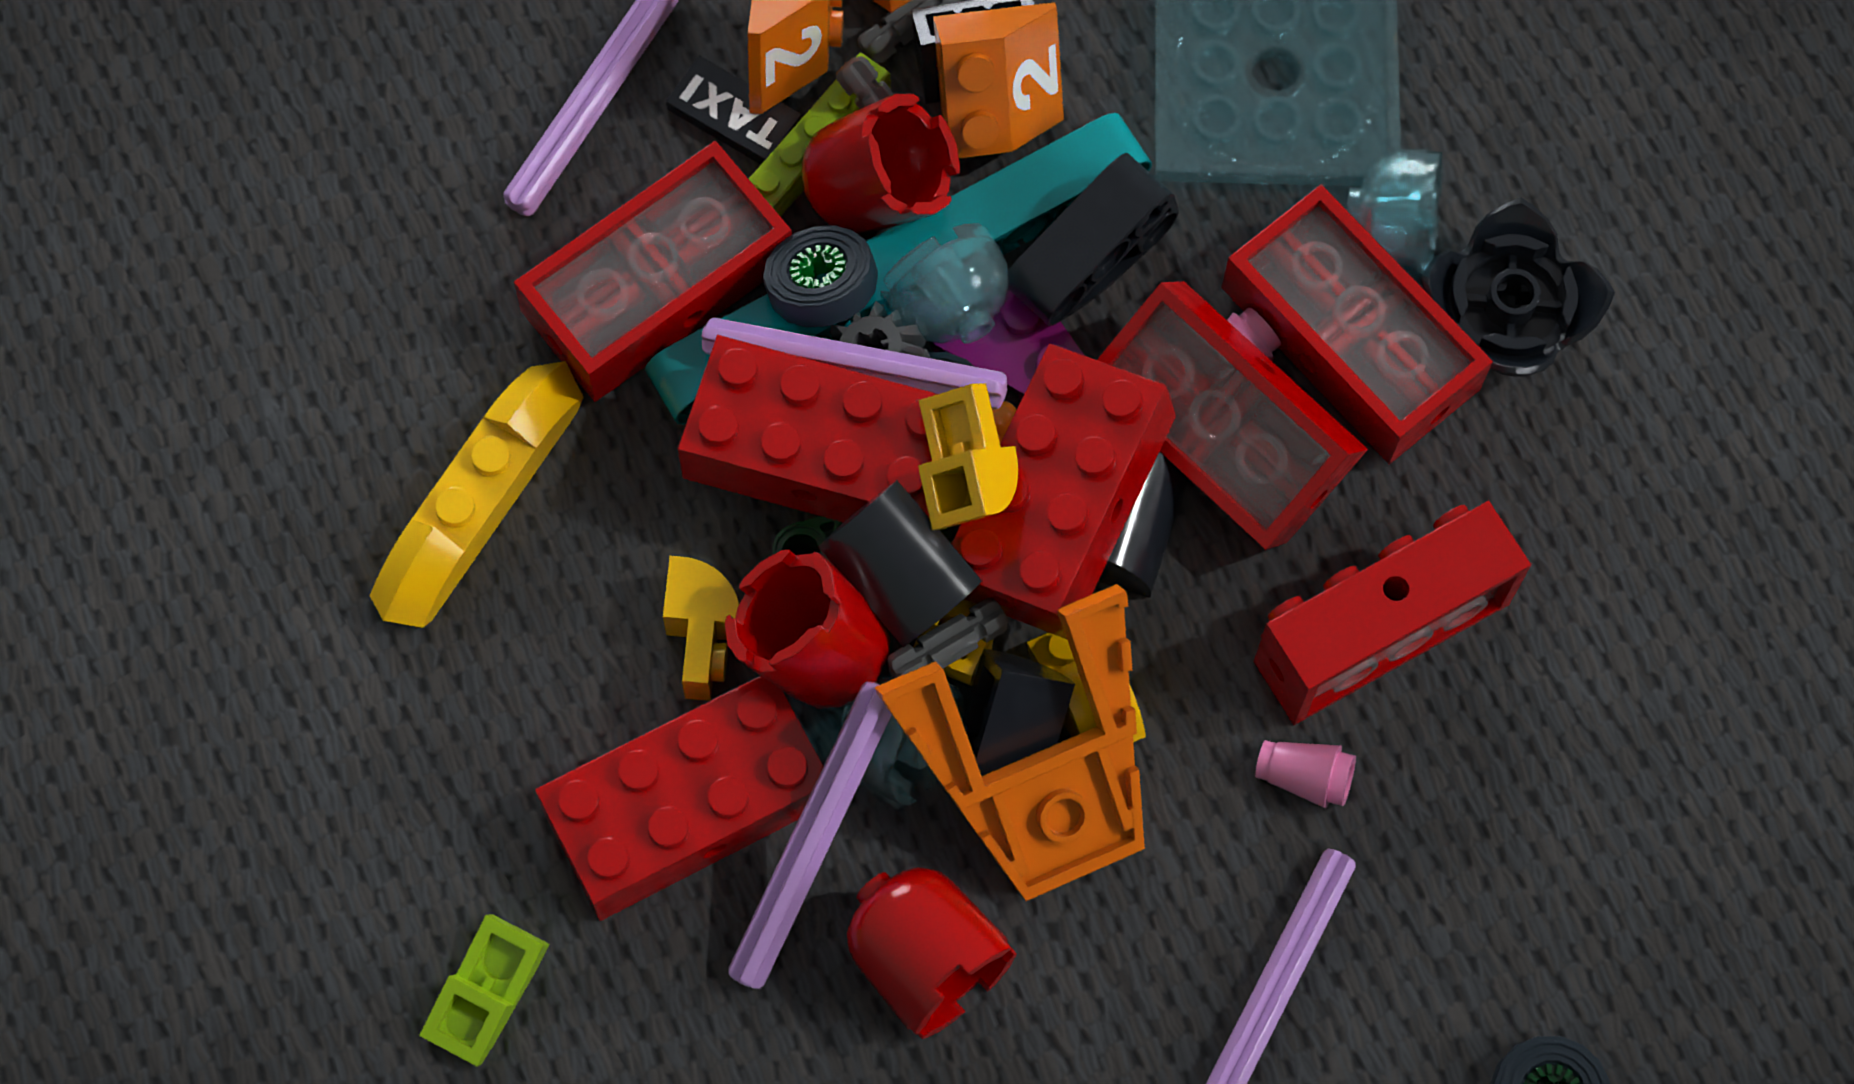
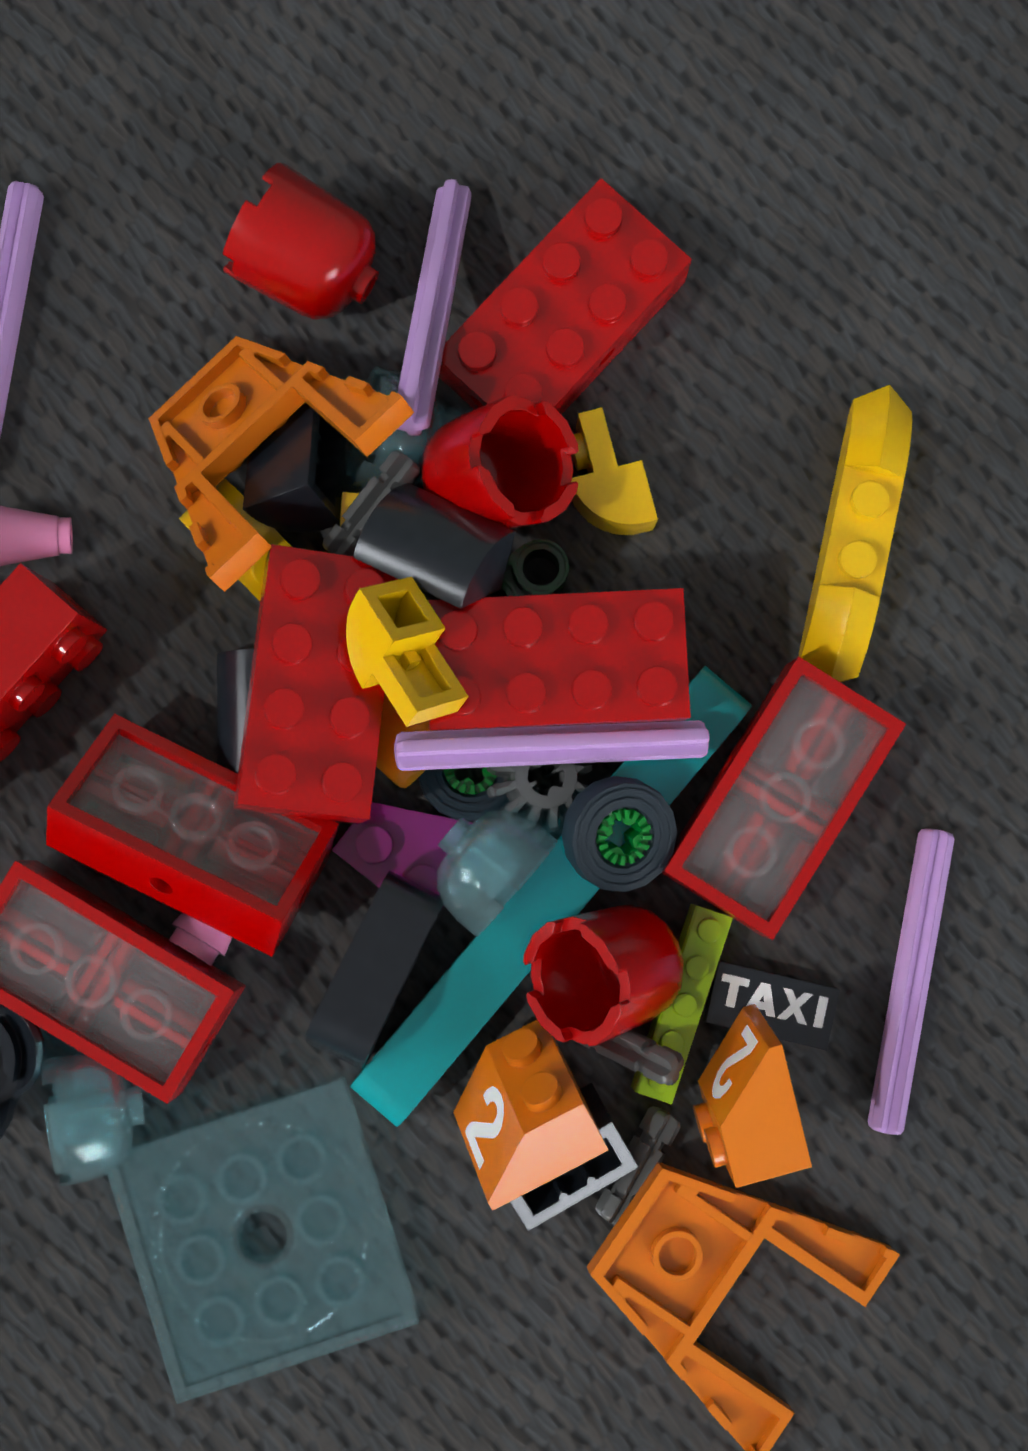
camera: 160 degrees right, 15 degrees up
lime slope [419,914,550,1066] -> none

